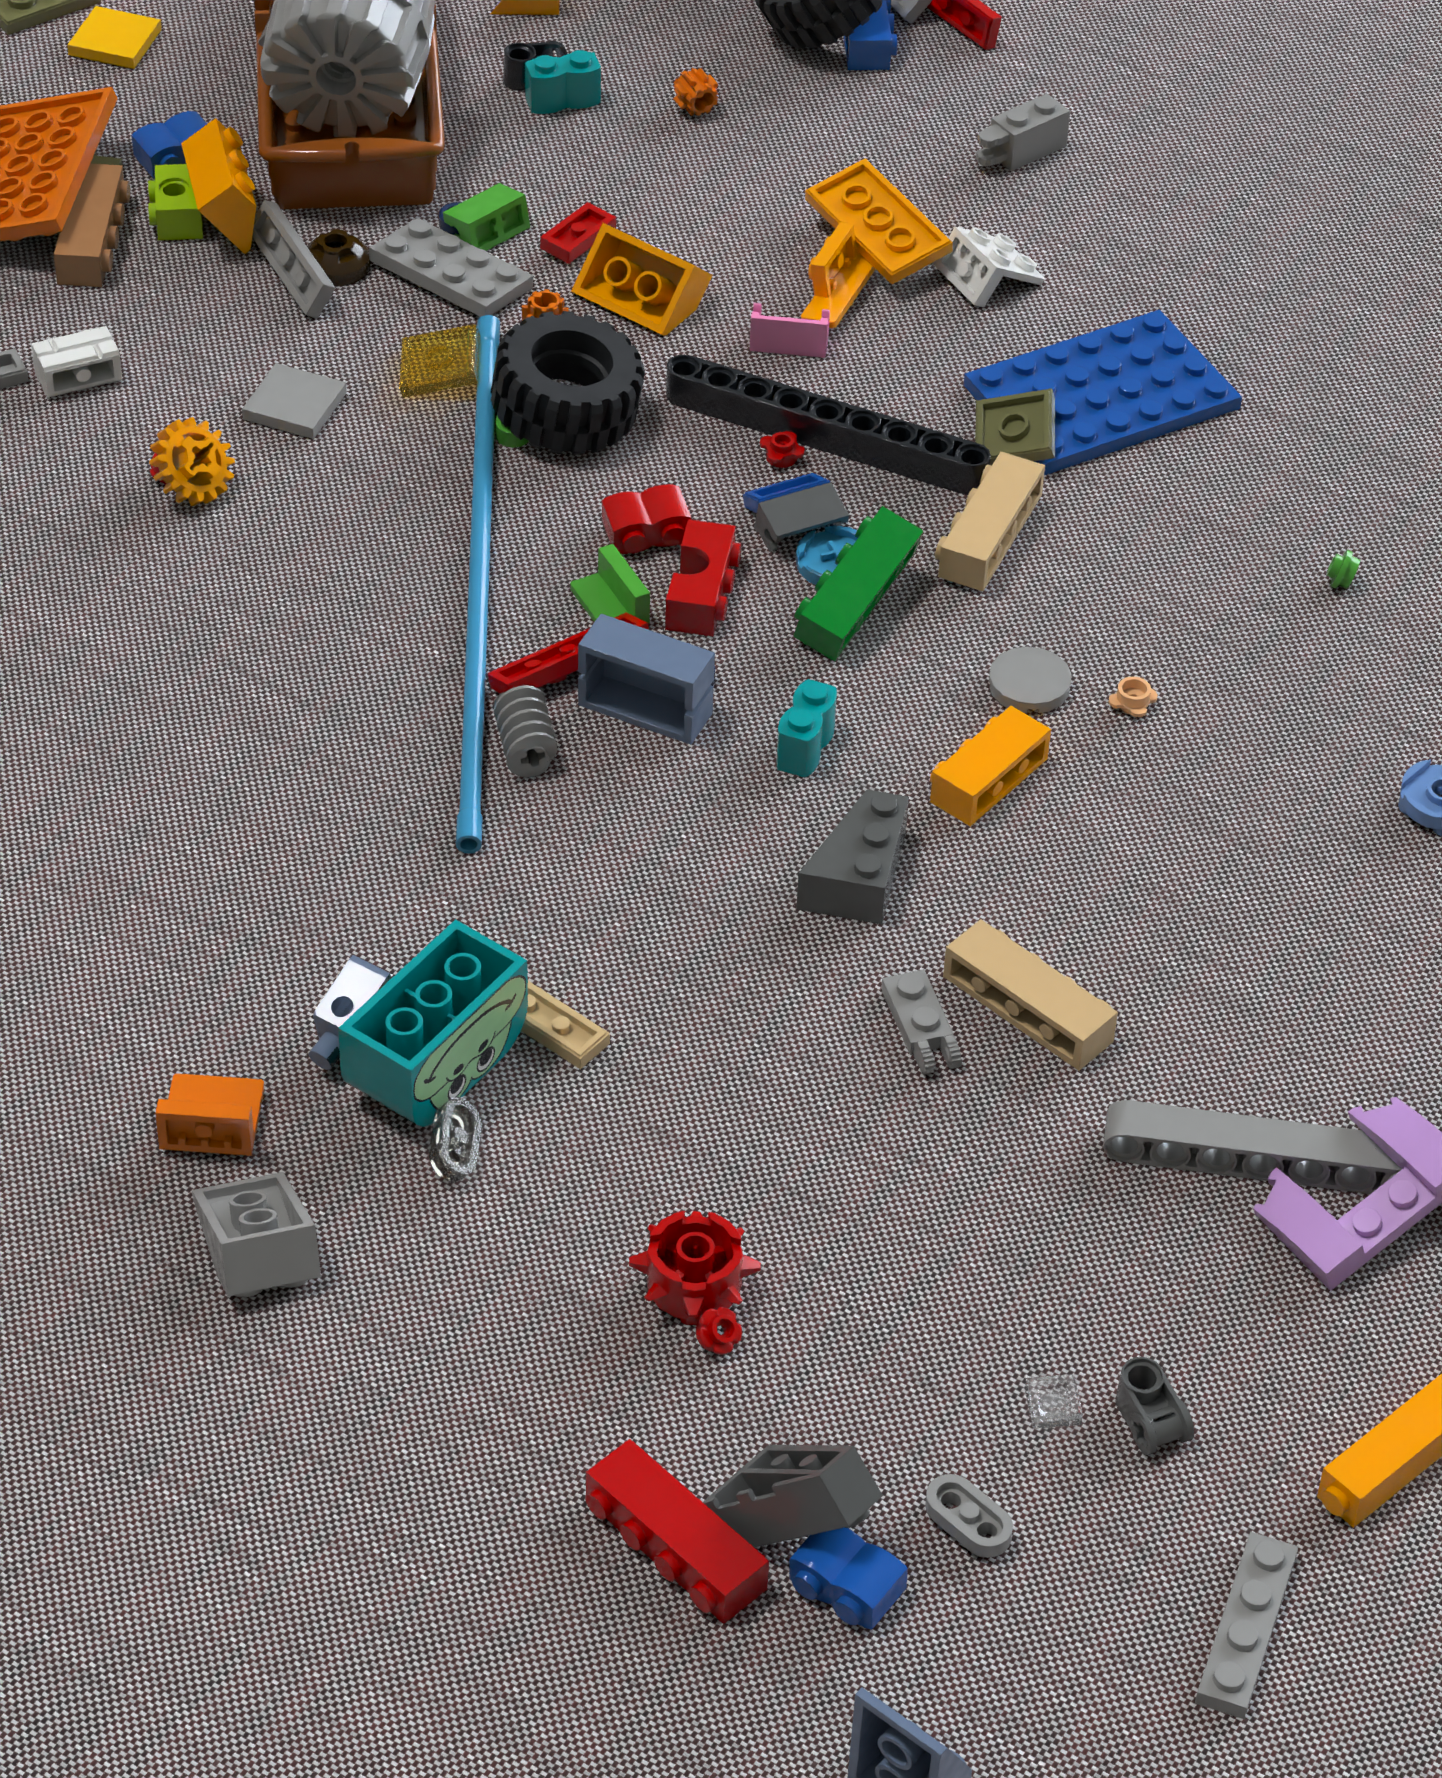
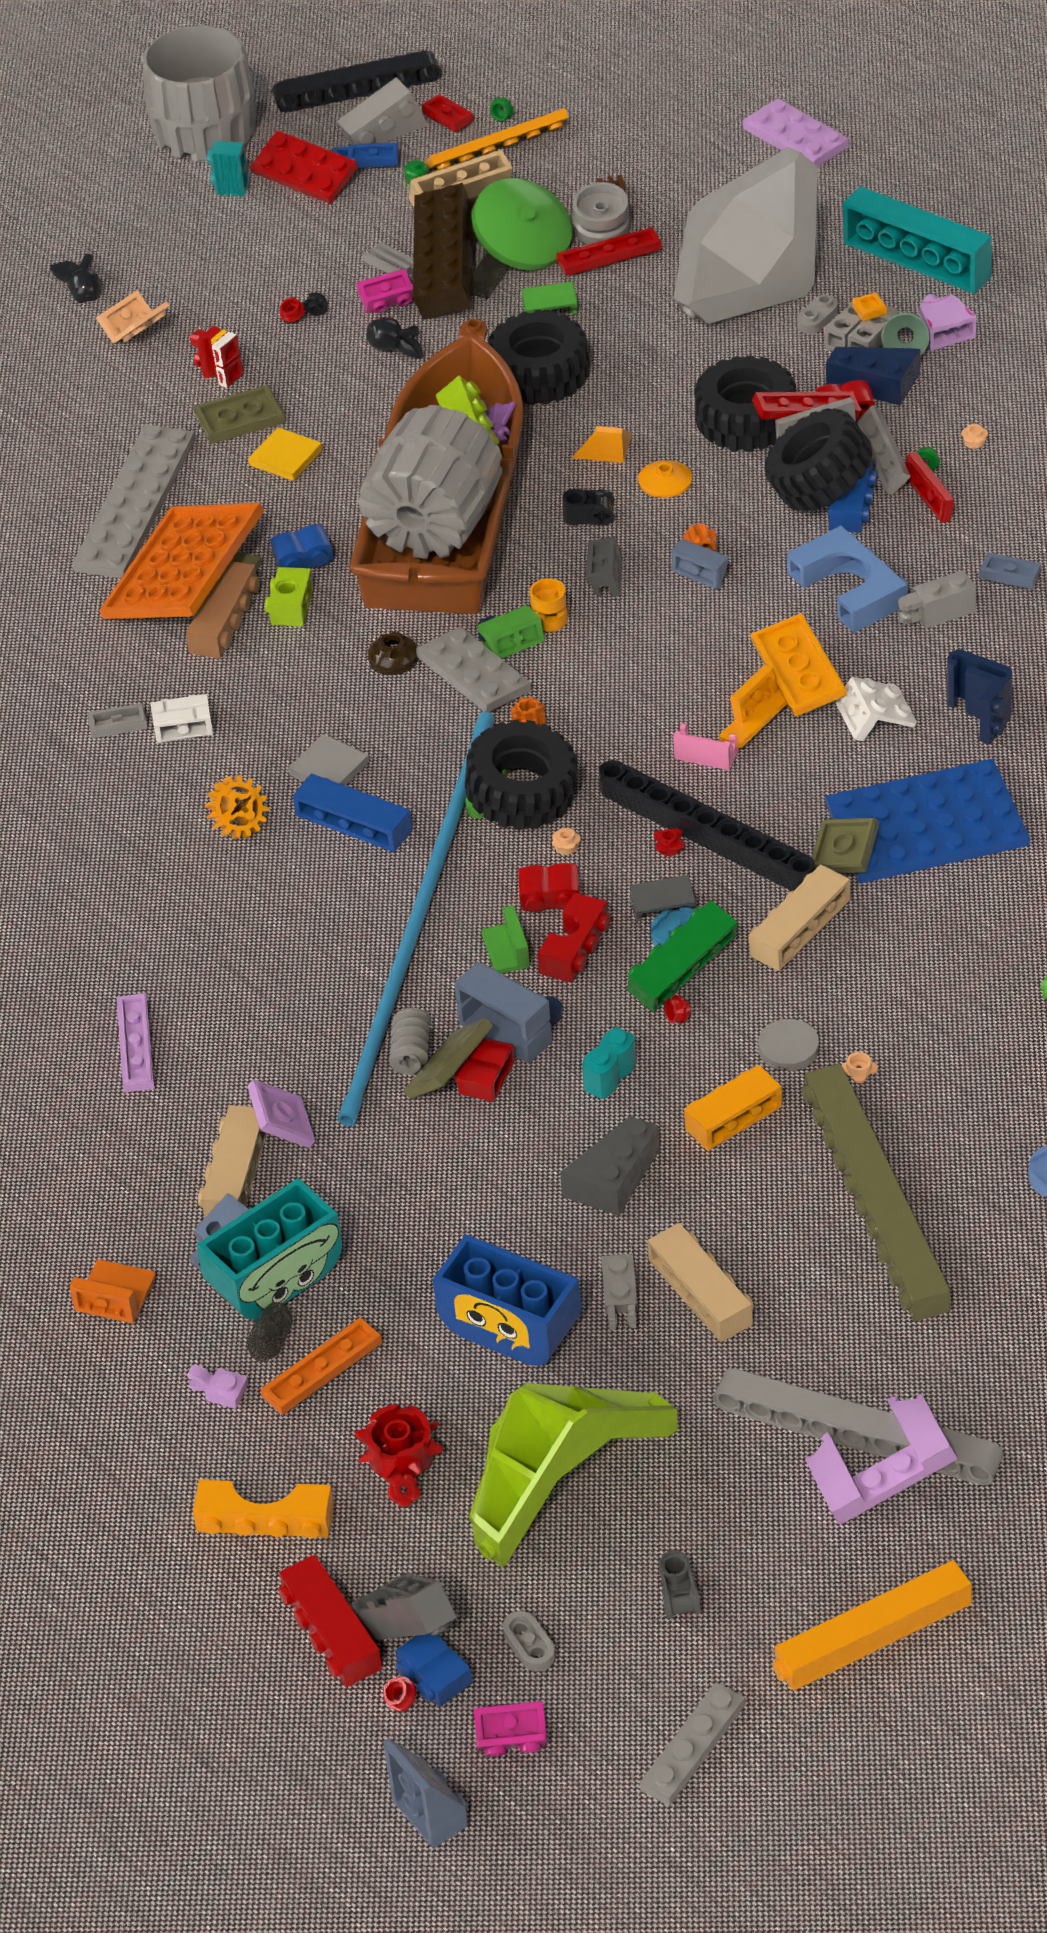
camera: 20 degrees right, 0 degrees up
light orange slope [181,118,256,254] -> none
light grey slope [192,1172,321,1297] -> none
light grey plate [252,200,335,318] -> none
clear yellow tile [399,324,480,398] -> none
red plate [487,612,649,694] -> none
tan tile [521,981,610,1070] -> none
teal brick [525,50,601,114] -> none
red plate [540,202,616,264] -> none
light orange slope [571,223,713,336] -> none
blue tile [742,473,830,513] -> none
clear plate [1025,1374,1083,1429] -> none
none -> lavender tile [116,993,155,1093]
none -> lavender plate [187,1365,248,1409]
none -> light orange arch [193,1479,334,1538]
none -> tan brick [198,1105,267,1218]
none -> lavender tile [247,1079,315,1148]
none -> orange plate [260,1317,382,1415]
none -> blue brick [293,773,412,852]
none -> red plate [383,1676,417,1712]
none -> olive tile [403,1018,493,1099]
none -> blue brick [433,1234,581,1366]
none -> red brick [454,1037,515,1102]
none -> lime panel [468,1383,678,1568]
none -> dark pink bracket [473,1701,547,1757]
none -> light orange wheel [529,578,568,632]
none -> light nougat plate [552,828,581,855]
none -> dark grey hinge [586,536,623,597]
none -> light orange dish [638,460,692,498]
none -> red plate [664,995,691,1024]
none -> sand blue slope [672,540,728,590]
none -> medium blue arch [787,526,909,633]
none -> olive brick [801,1063,950,1322]
none -> dark blue piece [947,650,1012,745]
none -> sand blue plate [979,552,1041,590]

